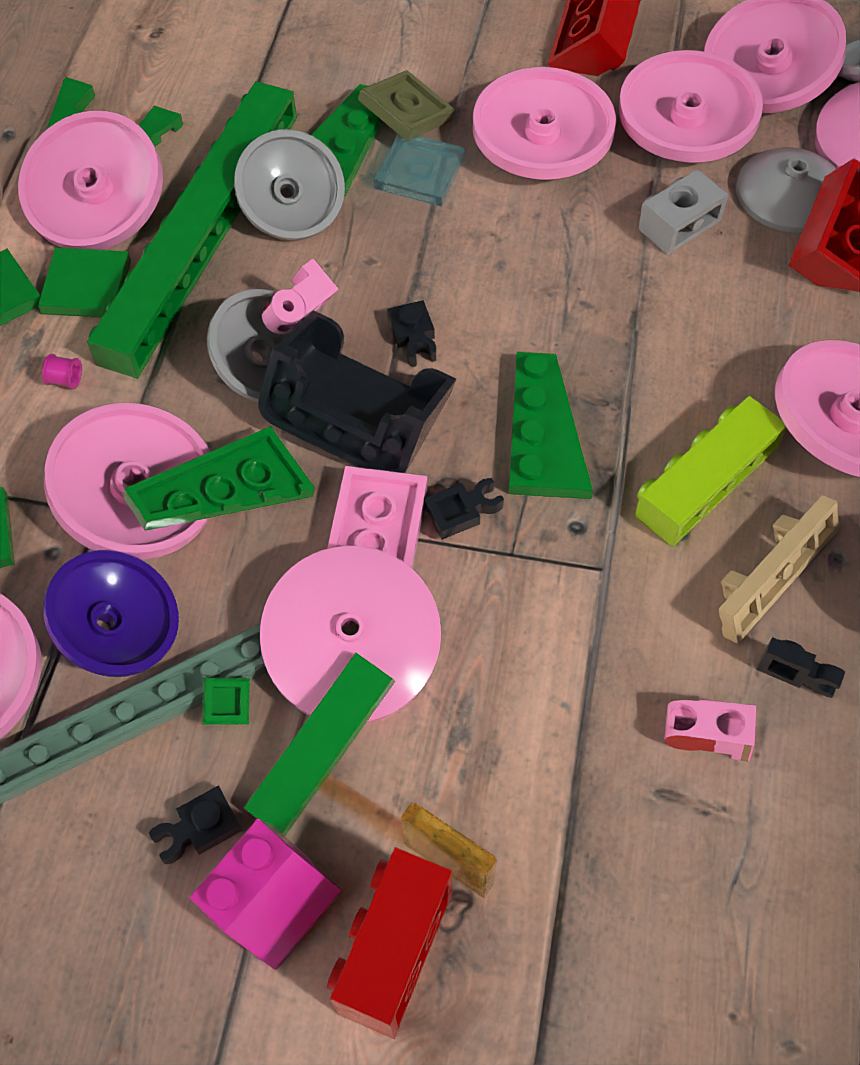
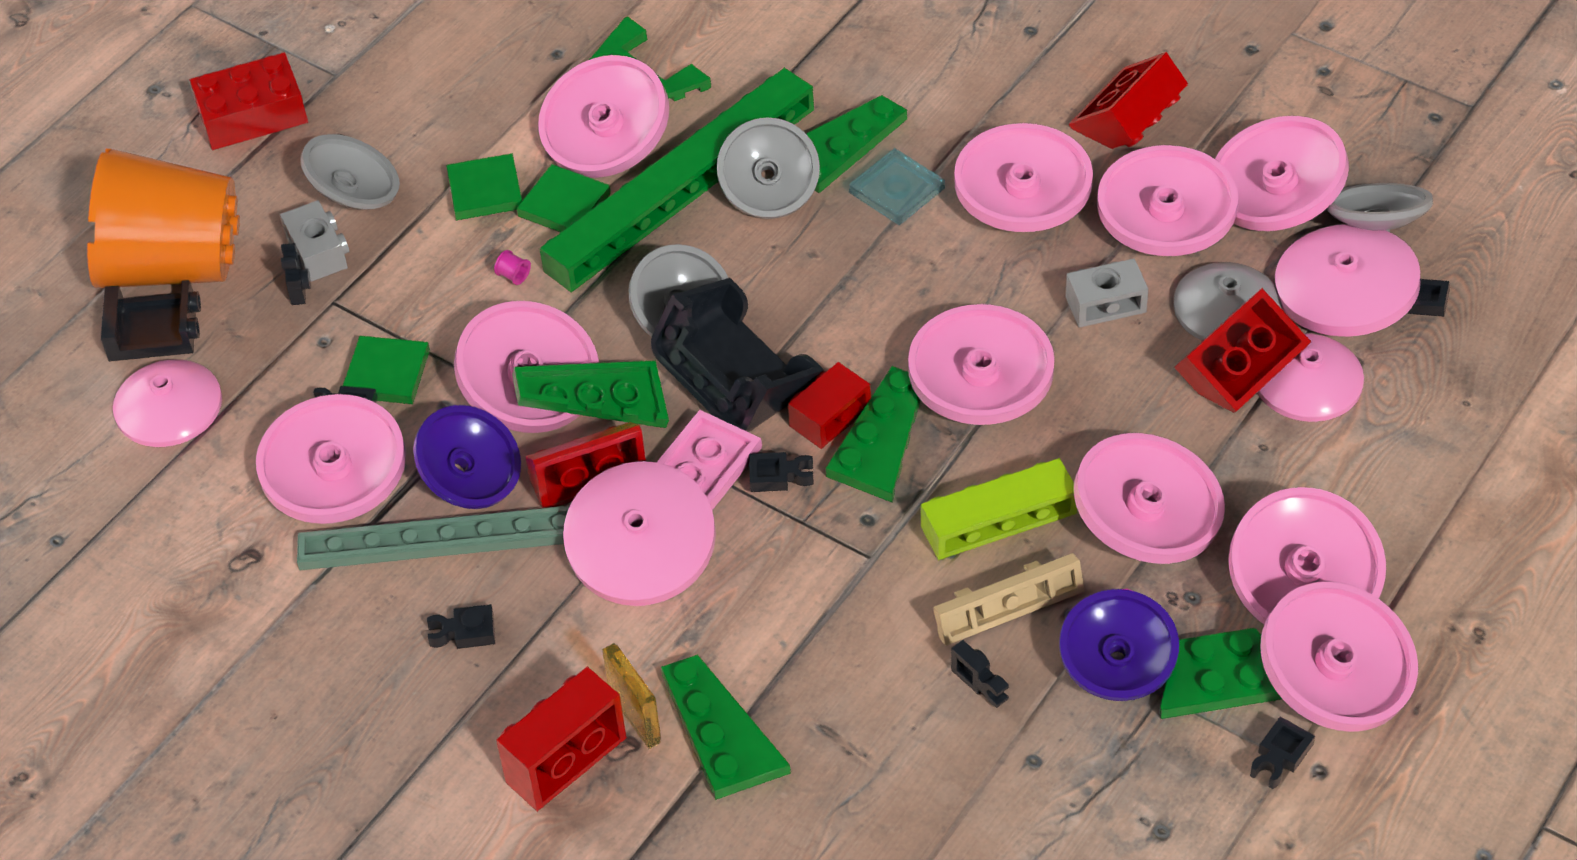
camera: 25 degrees right, 10 degrees down
dark pink slope [189,818,343,970] -> none
green tile [202,678,250,725] -> none
green tile [244,653,396,836] -> none
bright pink leg [262,259,339,334] -> none
olive tile [358,70,456,142] -> none
black plate [387,300,436,367] -> none
bright pink leg [665,700,756,762] -> none
none -> red slope [525,422,646,508]
none -> green wing [661,654,791,800]
none -> red brick [788,362,871,449]
none -> bright pink dish [908,304,1054,425]

